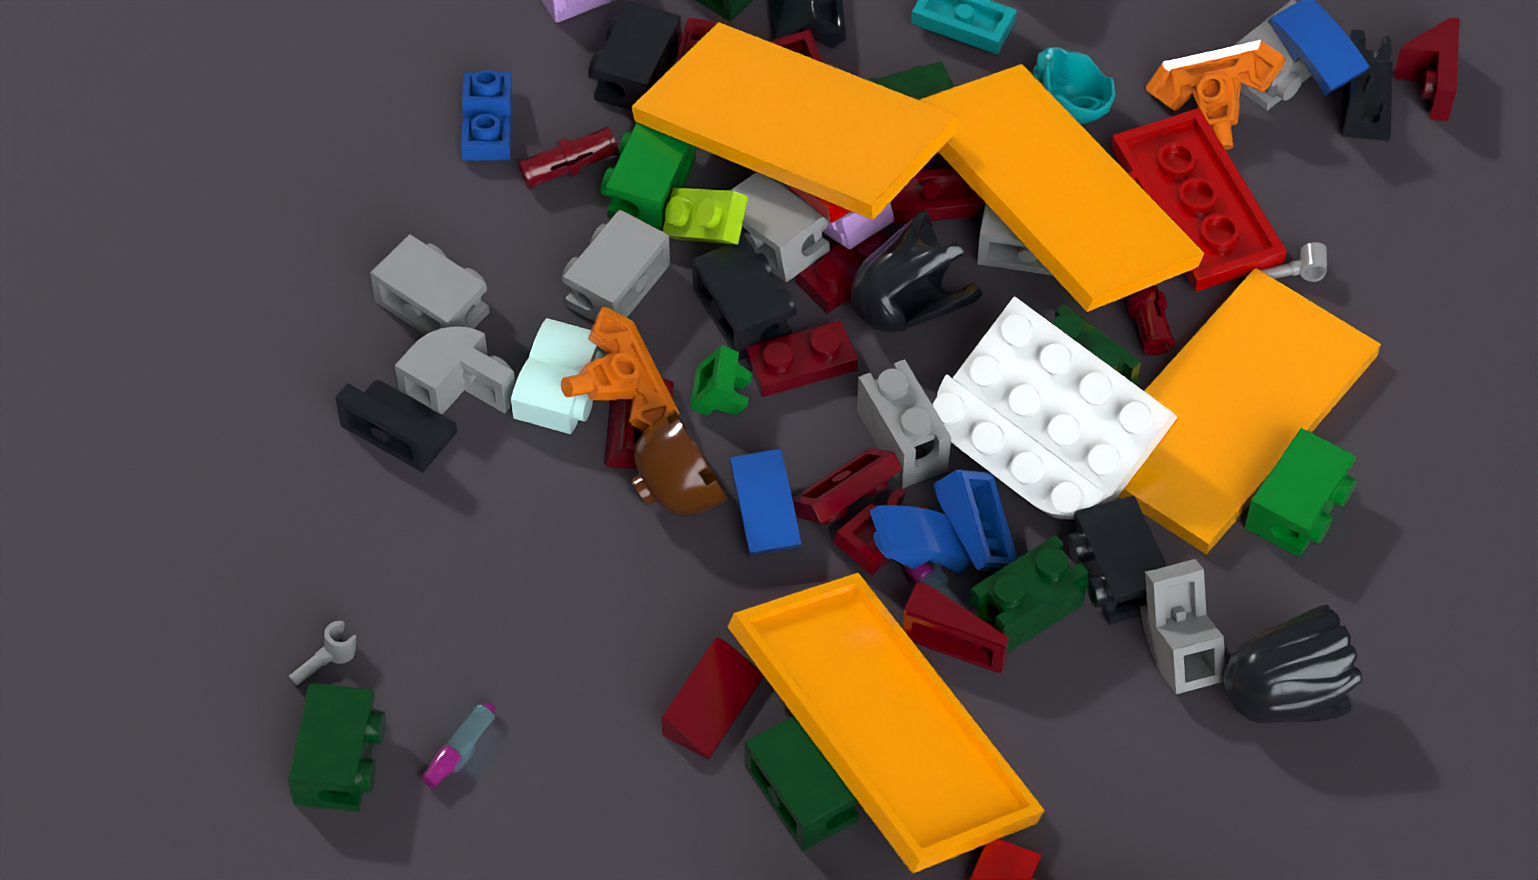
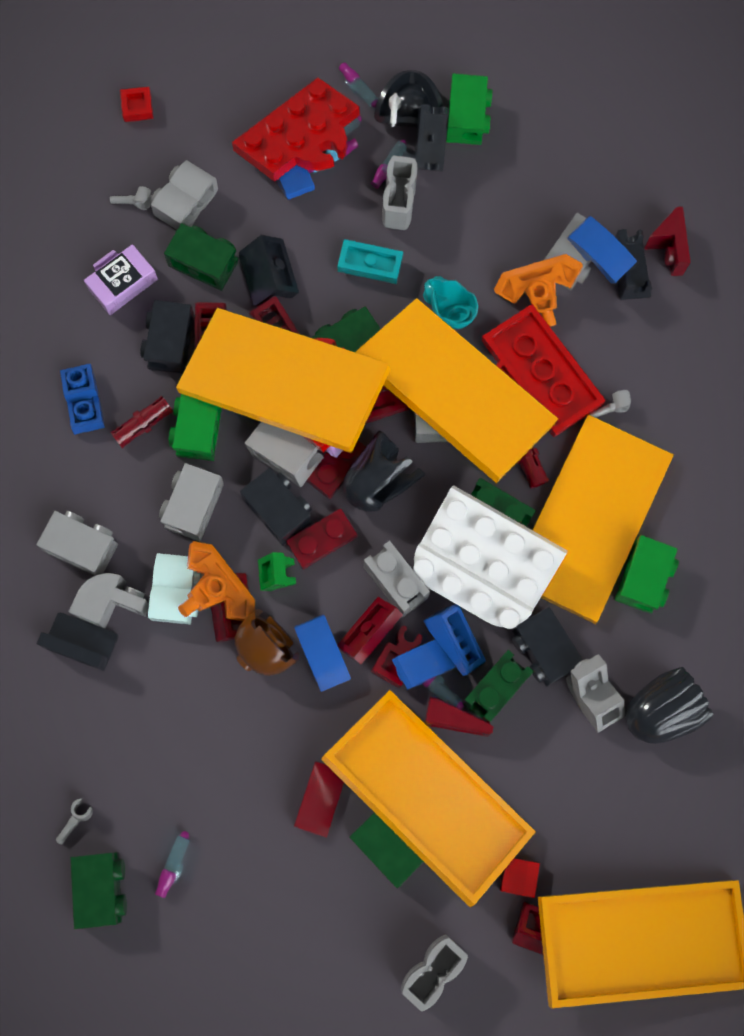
camera: 15 degrees left, 20 degrees up
lime plate [663,188,749,245] -> none

